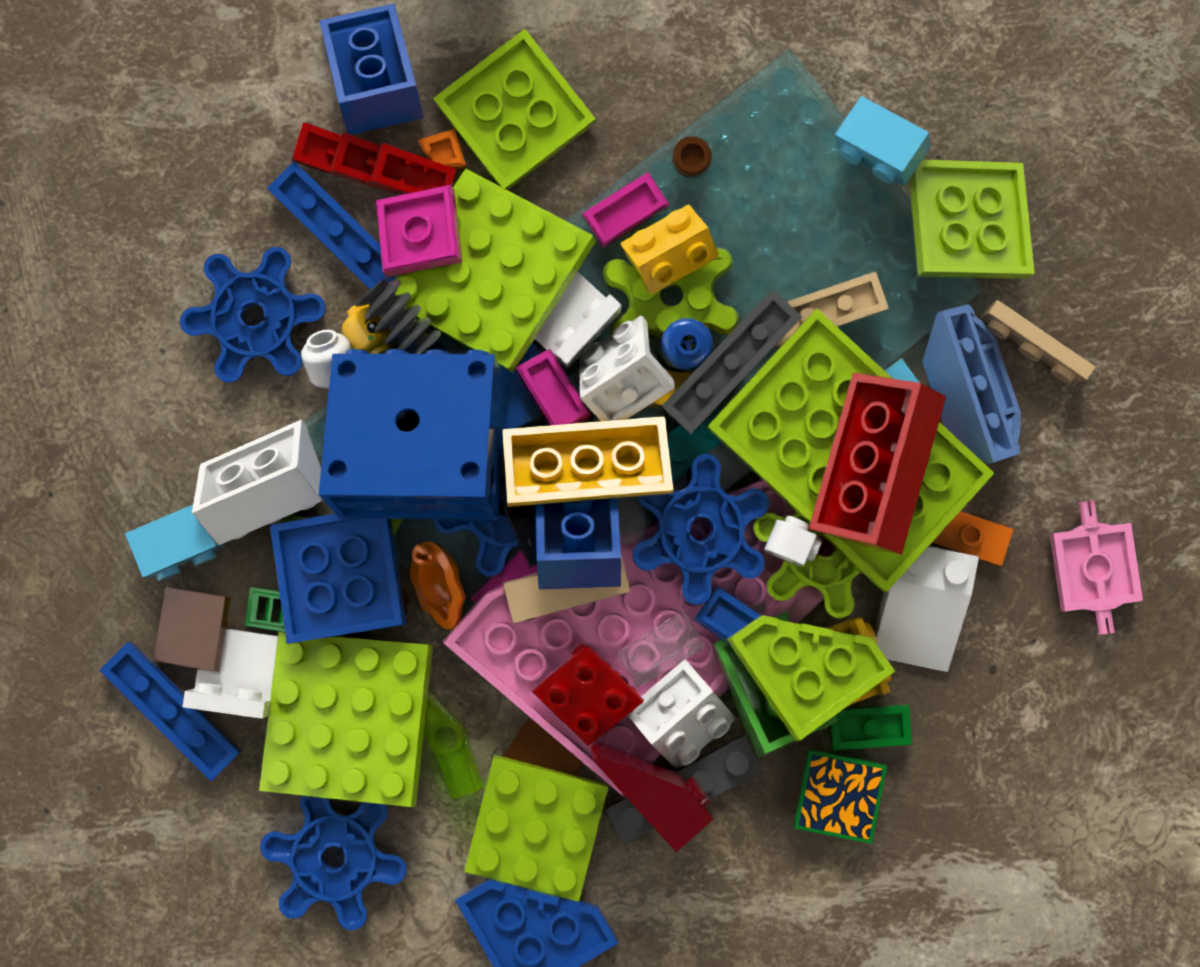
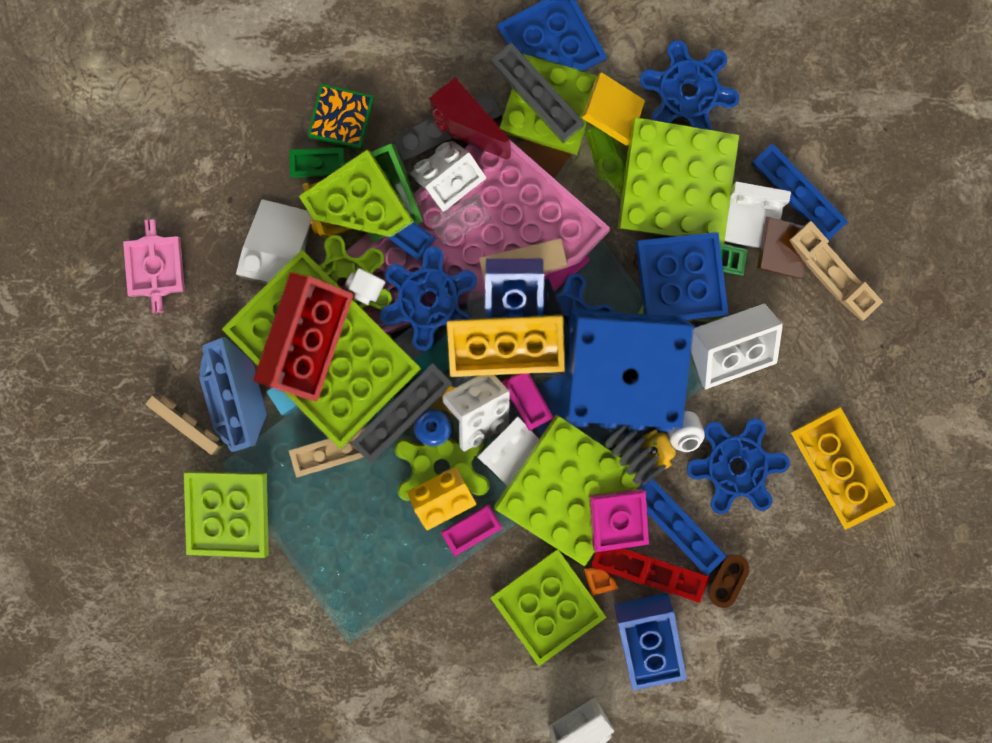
camera: 175 degrees left, 0 degrees up
medium azure brick [125,505,225,582] -> none
orange arm [410,542,466,630] -> none
red hinge [532,643,644,746] -> none
reddish brown tile [672,136,712,178] -> none
medium azure brick [835,96,930,186] -> none
orange plate [931,511,1014,566] -> none
none -> dark grey plate [490,43,585,143]
none -> yellow tile [582,72,645,146]
none -> reddish brown plate [707,554,749,608]
none -> tan slope [790,221,883,321]
none -> yellow slope [791,405,896,530]

